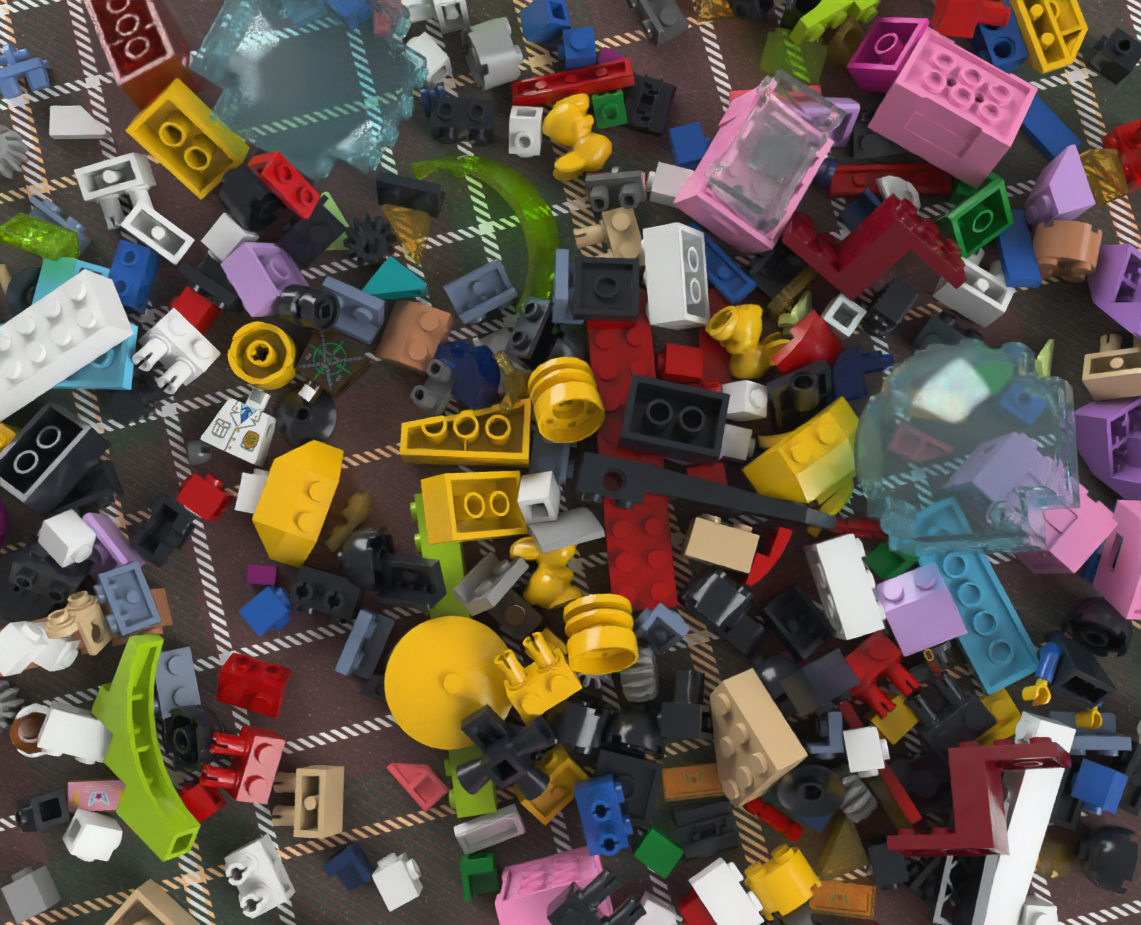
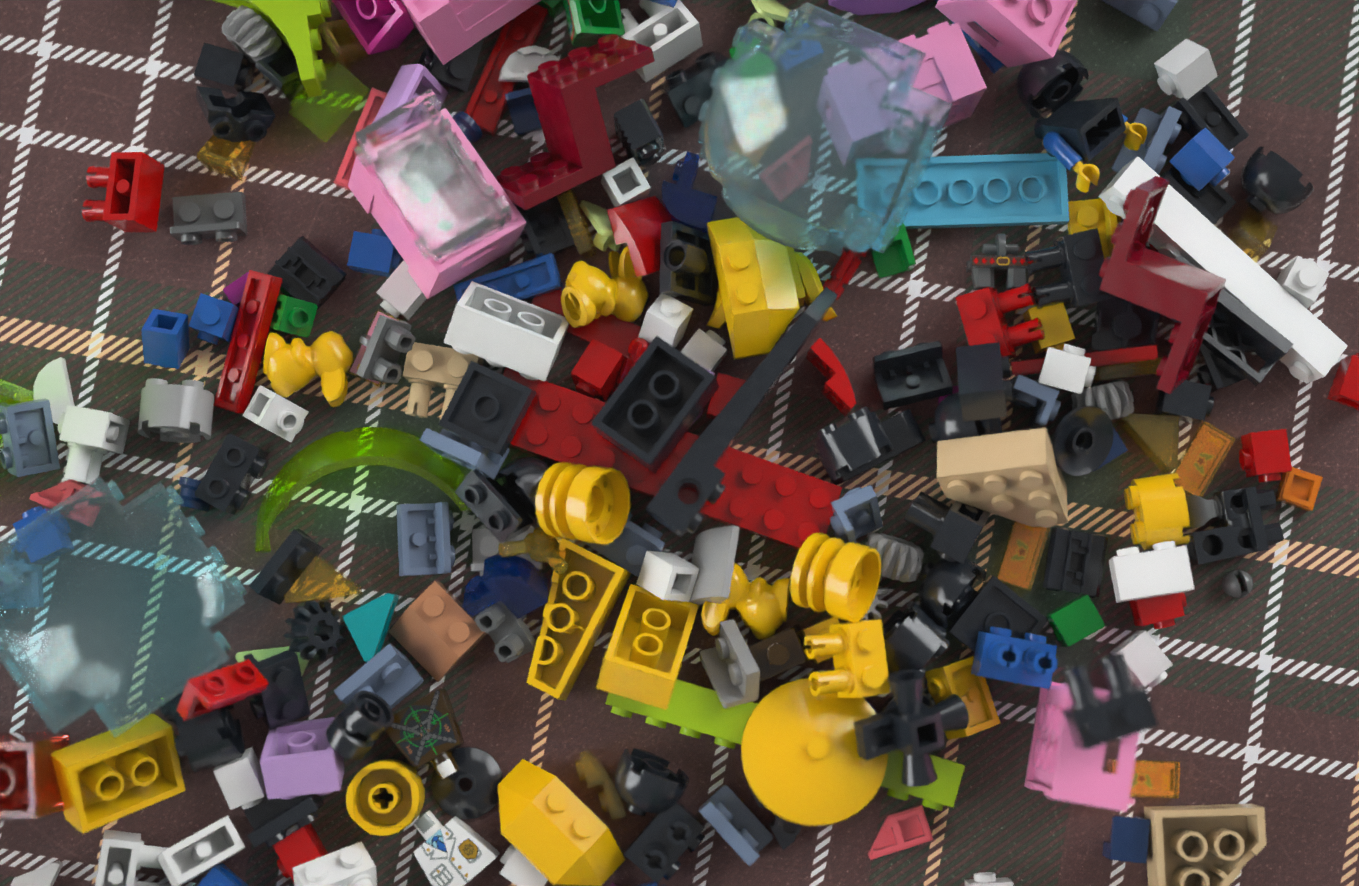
camera: 65 degrees left, 0 degrees up
black bracket [376,553,447,611] -> none
white brick [402,31,452,88] -> none
white tile [454,804,526,855] -> none
green panel [460,850,499,902] -> none
tan brick [680,513,760,574] -> none
red axle [743,797,803,842] -> none
white brick [803,533,886,640] -> none
lavender slope [874,561,968,657] -> none

